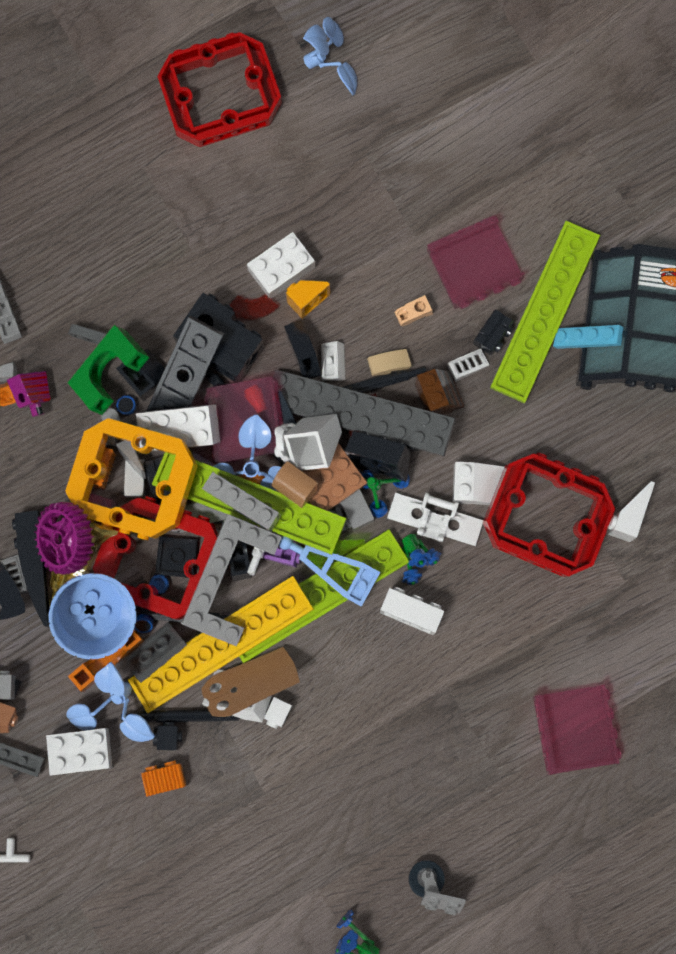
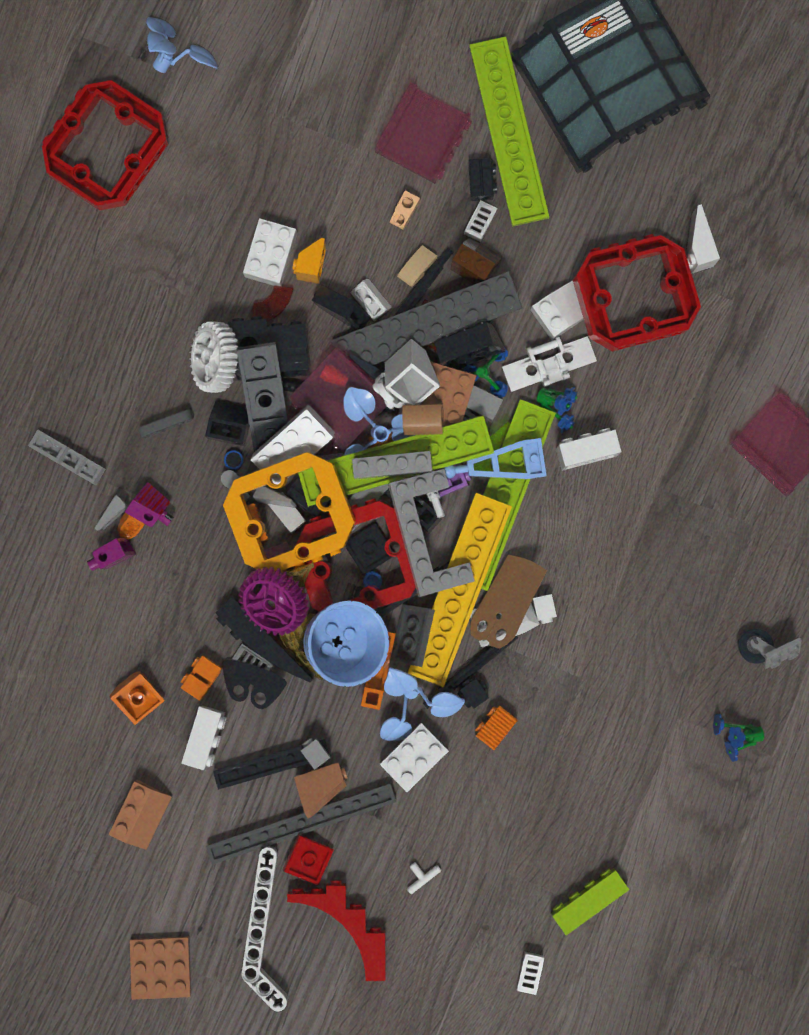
camera: 40 degrees left, 5 degrees up
green arch [68,325,149,415] -> none
tile [134,614,154,633] -> none
medium azure plate [553,325,624,349] -> none
none -> white gear [189,321,239,393]

